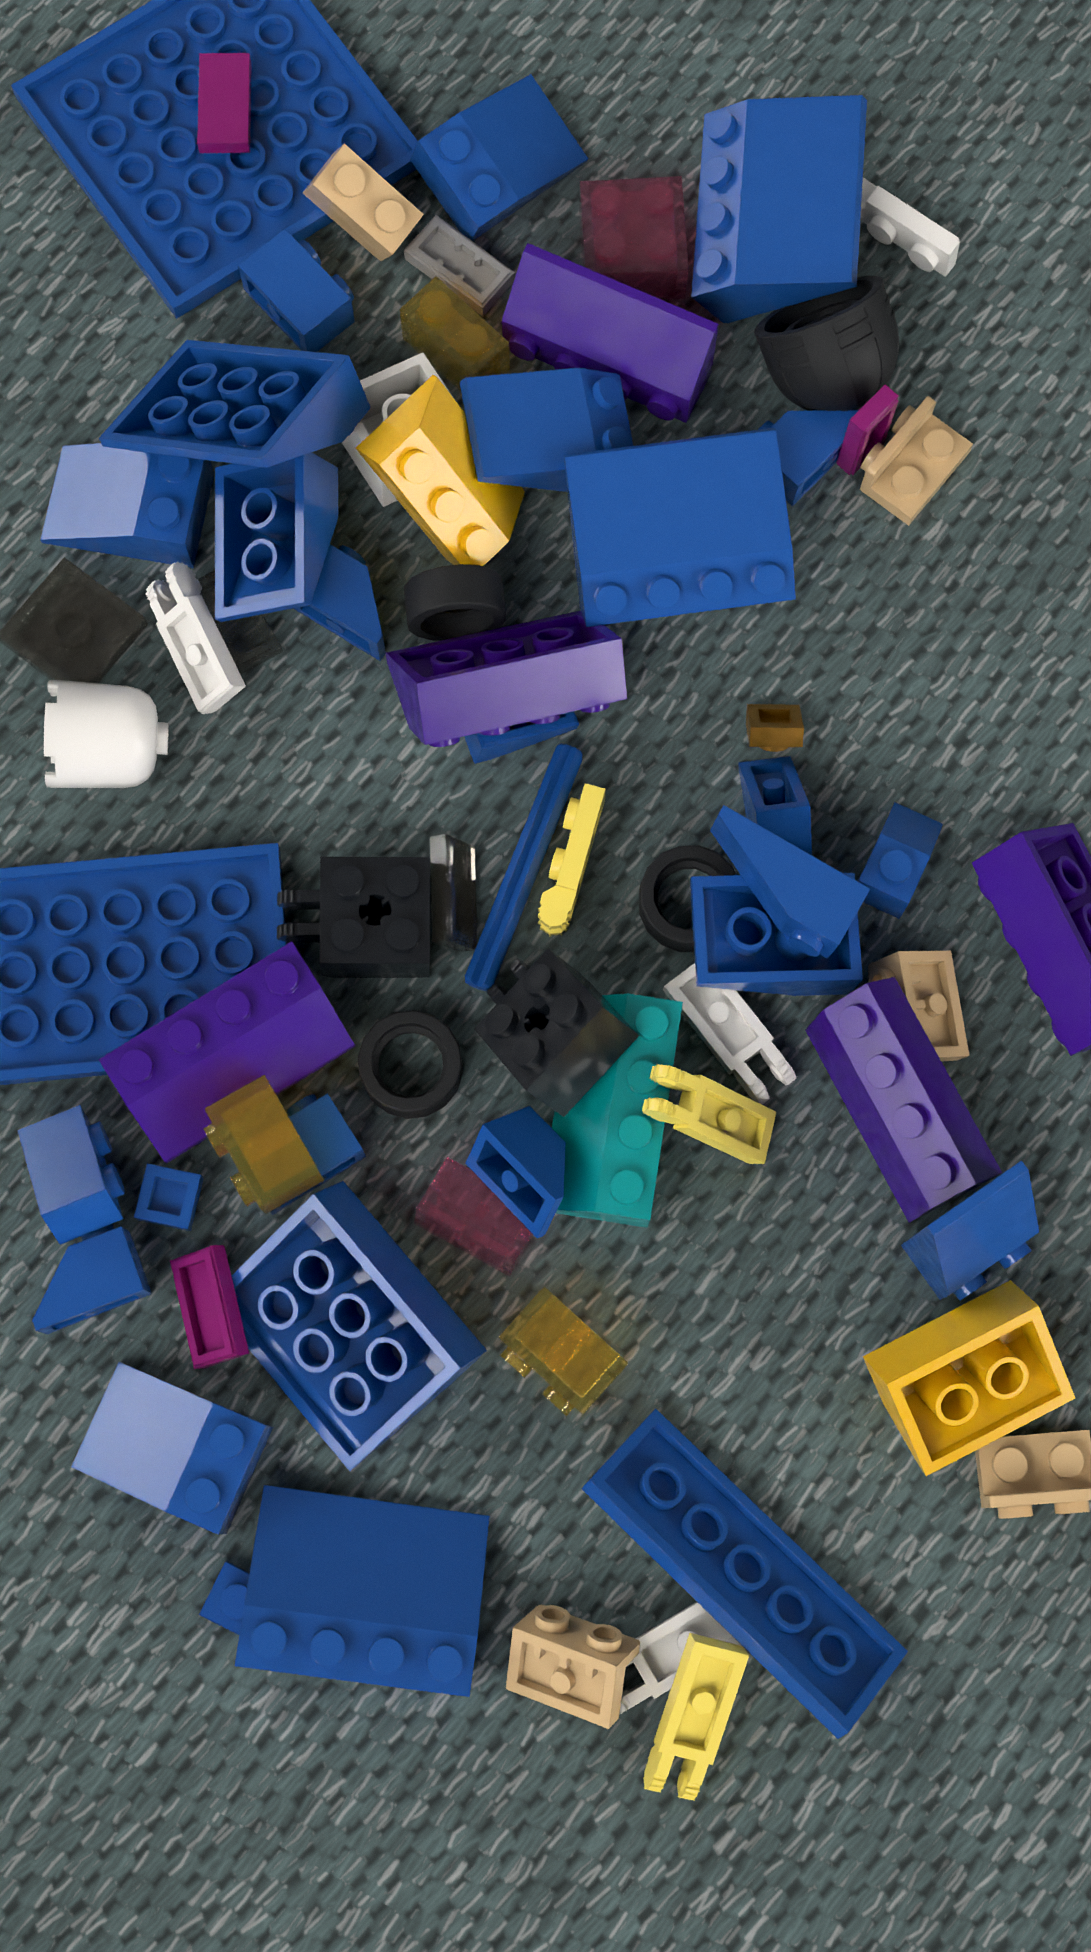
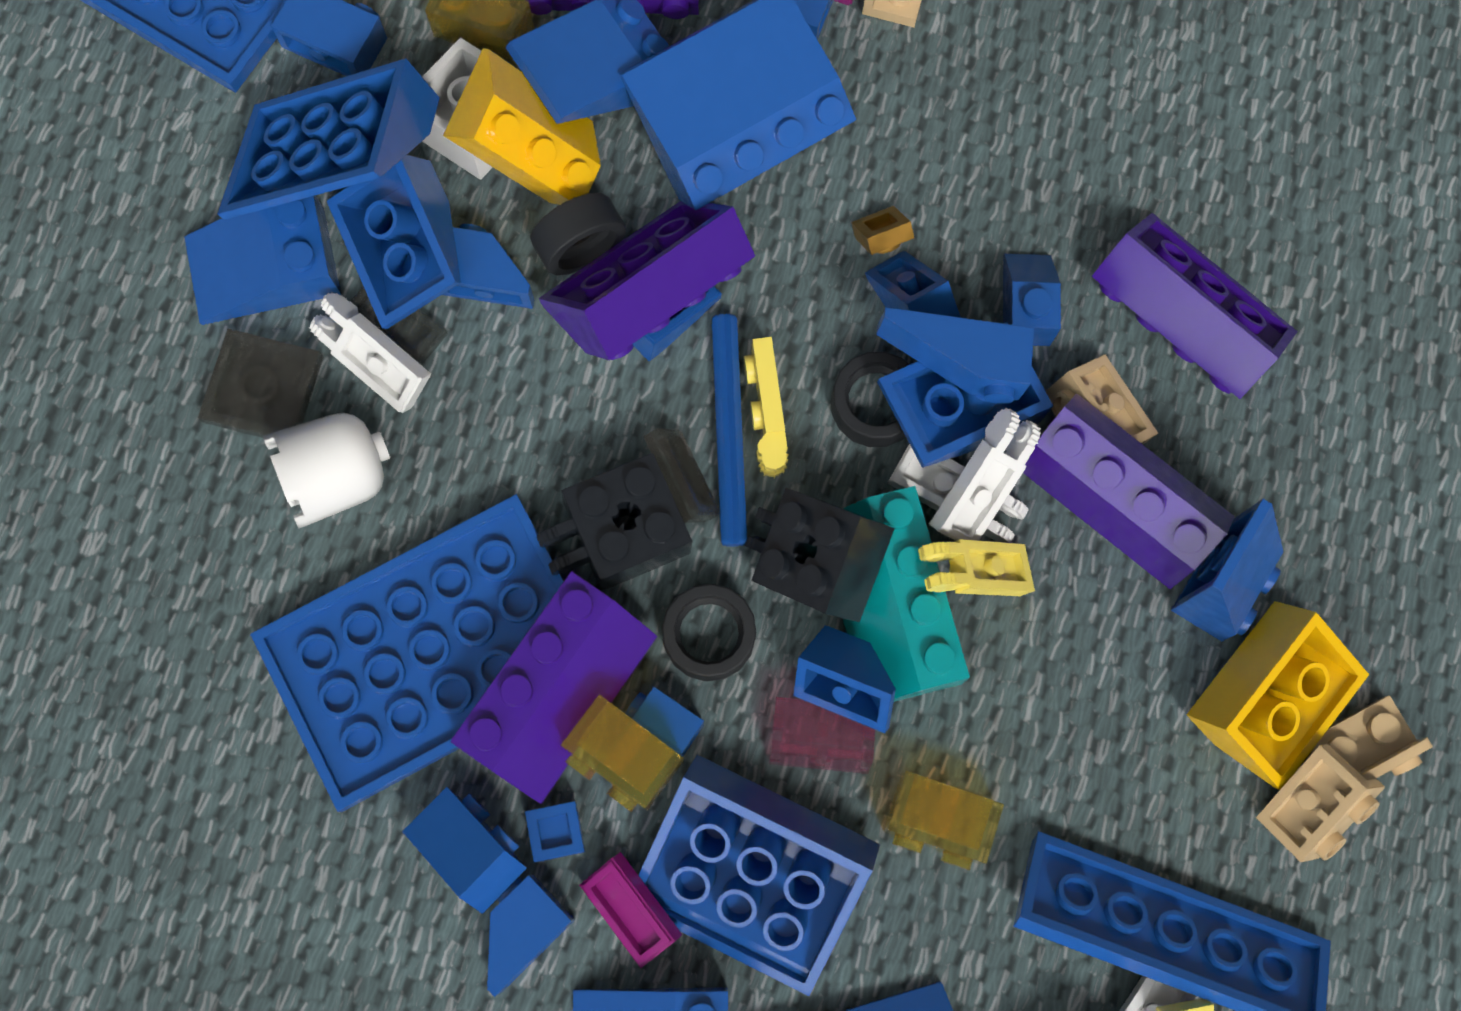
camera: 25 degrees left, 0 degrees up
none -> white hinge [929,408,1041,541]
none -> tan bracket [1256,744,1385,862]

